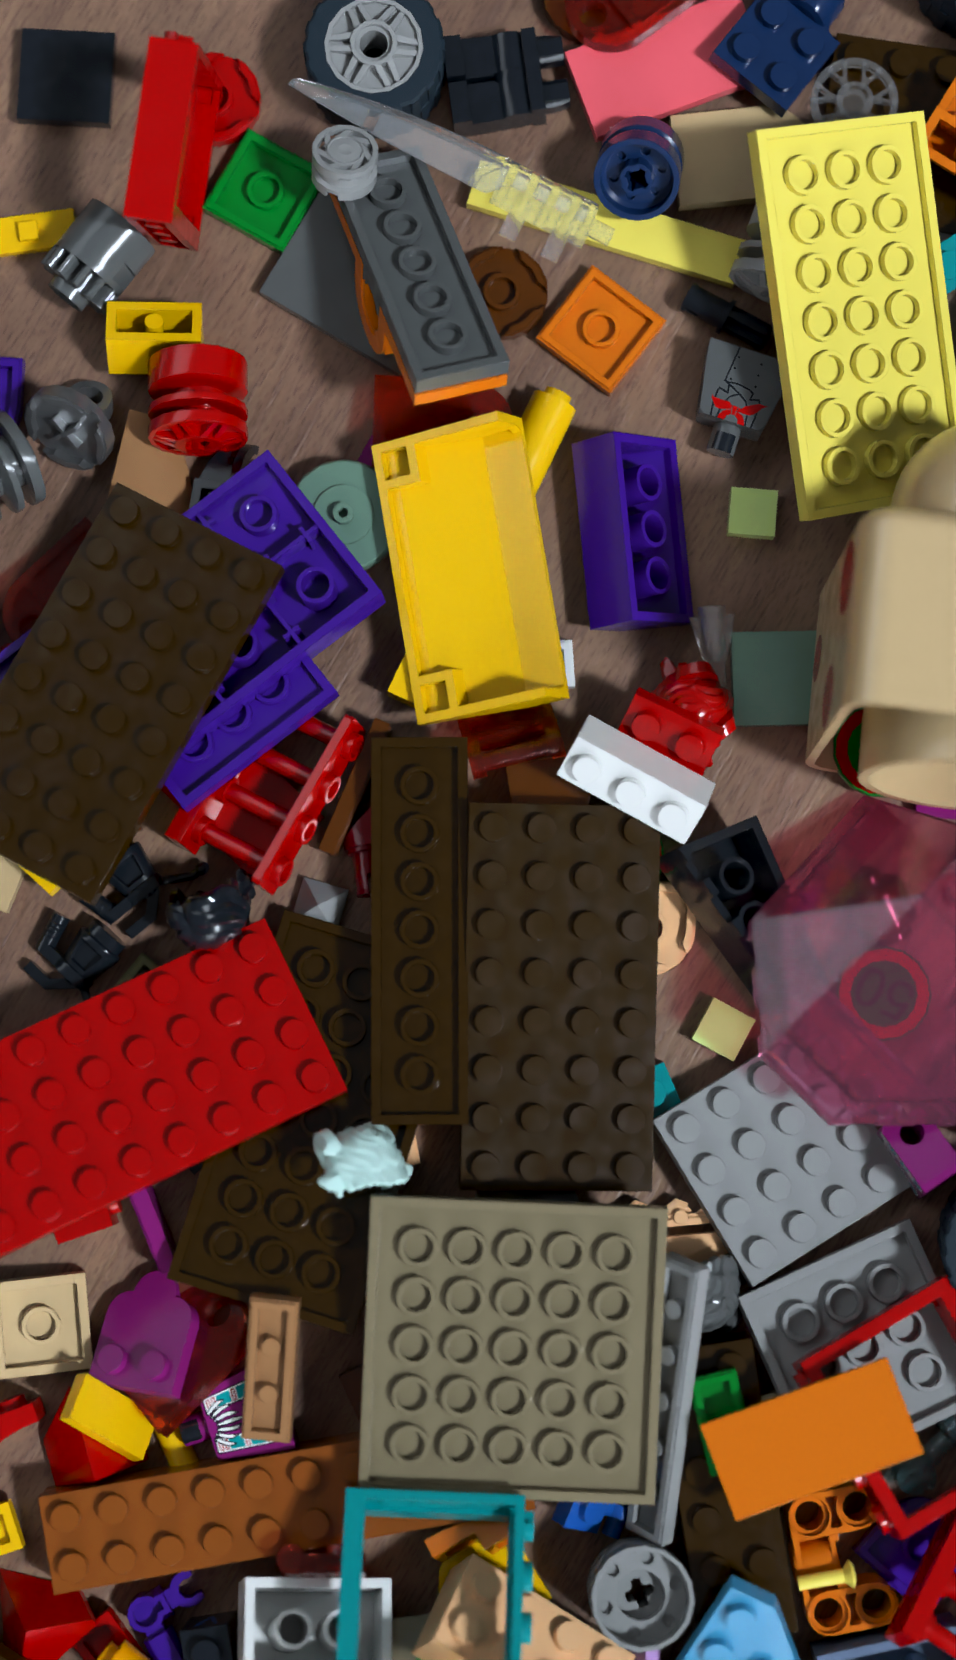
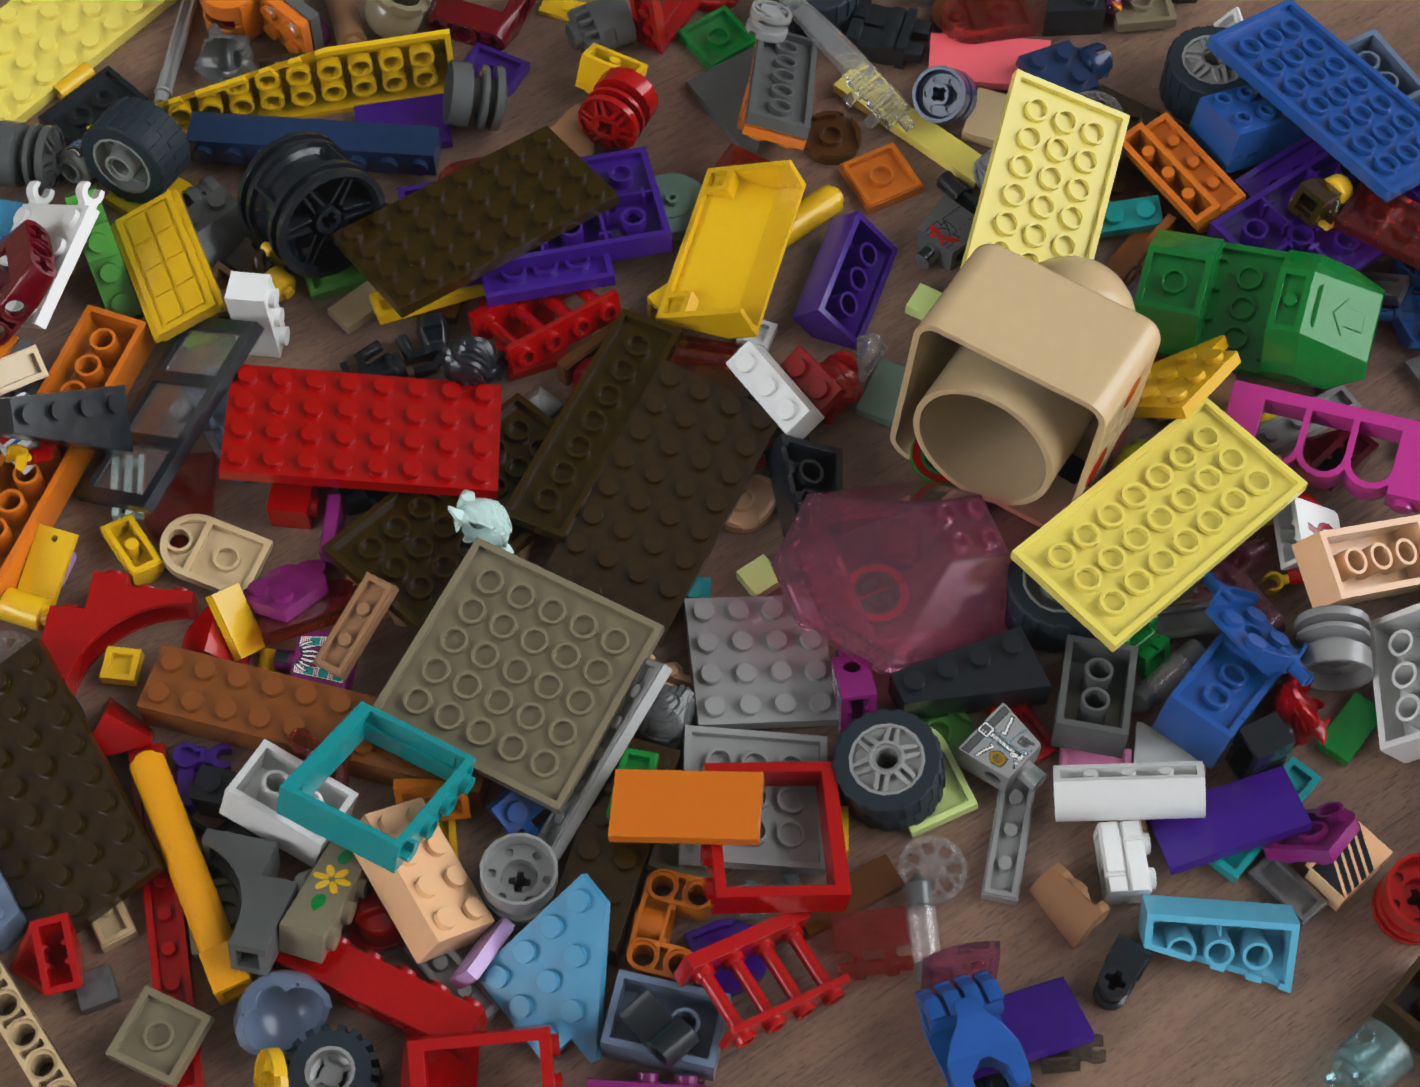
camera: 25 degrees right, 25 degrees down
flat silver tile [24,380,115,471] -> none
light yellow piece [796,1560,857,1591] -> none

